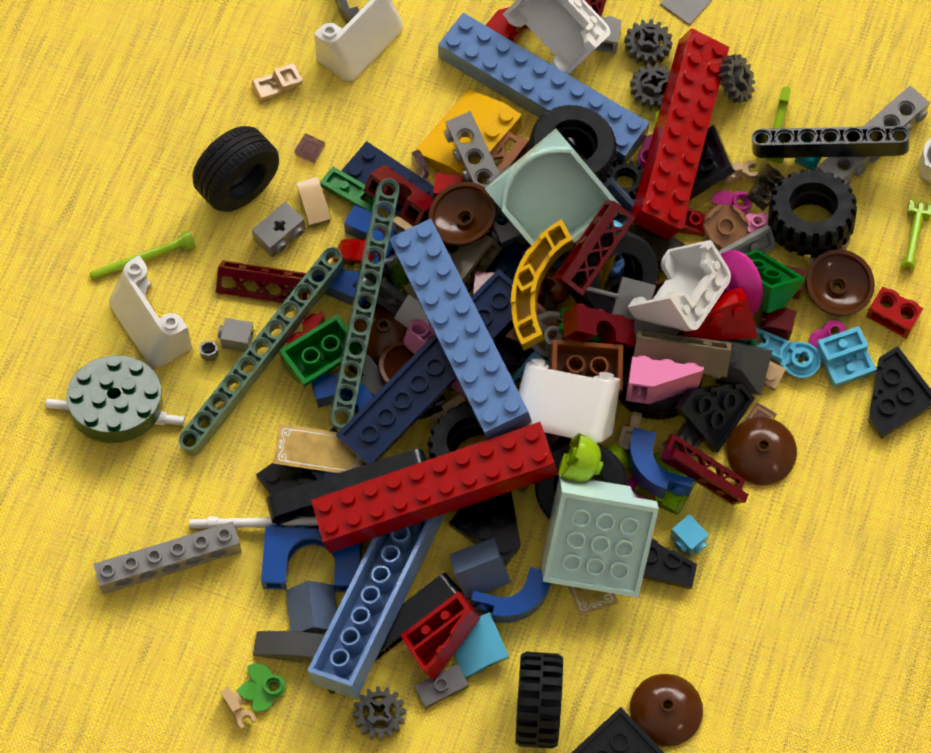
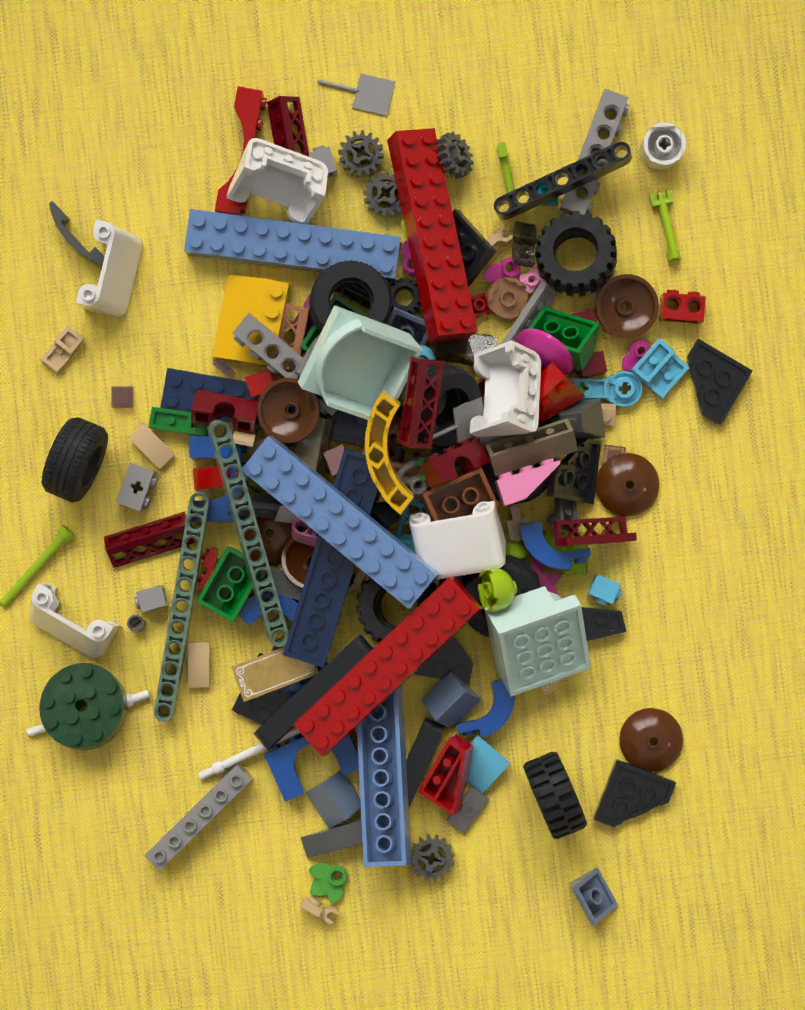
camera: 25 degrees left, 20 degrees up
none -> tan slope [188,642,211,687]

